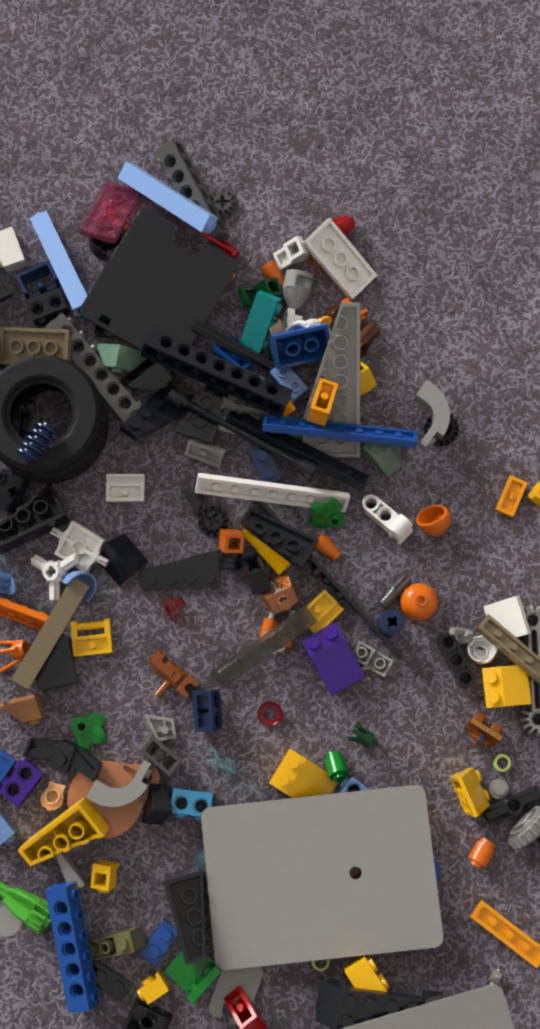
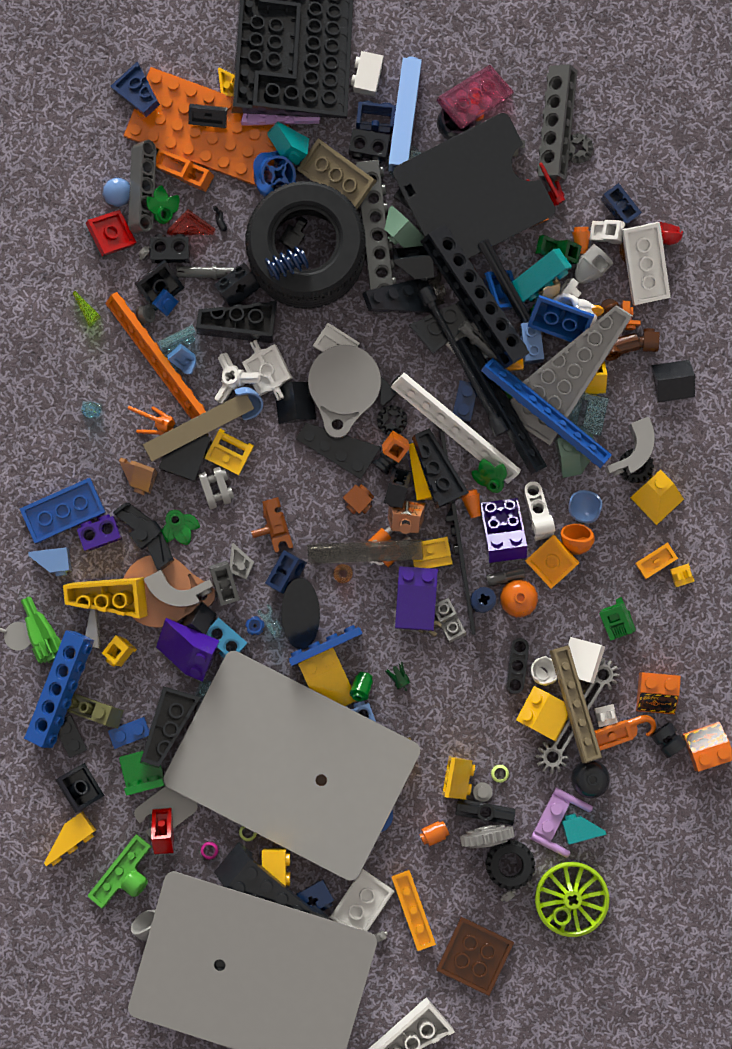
camera: 30 degrees right, 5 degrees up
light nougat animal [40,781,66,811] -> none
light blue brick [118,162,218,234] -> none
yellow brick [137,969,170,1004] -> none
clear red tile [161,596,186,620] -> none
light grey plate [184,438,226,468] -> none
dark red piece [257,701,283,727] -> none
light orange slope [306,378,338,427] -> none
light grey plate [449,627,473,644] -> none
dark orange hips [464,712,503,748] -> none
none -> dark purple slope [156,618,219,682]
none -> light grey brick [198,467,234,510]
none -> dark pink piece [201,842,219,860]
none -> blue plate [245,616,265,635]
none -> black shield [281,577,320,650]
none -> blue tile [289,625,363,667]
none -> dark blue brick [296,879,334,911]
none -> light grey piece [308,345,381,439]
none -> white tile [329,868,394,931]
none -> clear orange plate [333,564,353,583]
none -> dark orange brick [343,484,374,515]
none -> dark purple slope [480,498,527,563]
none -> light orange plate [525,535,580,589]
none -> medium blue helmet [568,490,602,523]
none -> clear light blue plate [570,393,609,436]
none -> green piece [599,597,636,641]
none -> dark blue brick [601,183,642,228]
none -> yellow slope [630,470,684,525]
none -> reddish brown plate [639,328,660,352]
none -> black slope [651,360,695,403]

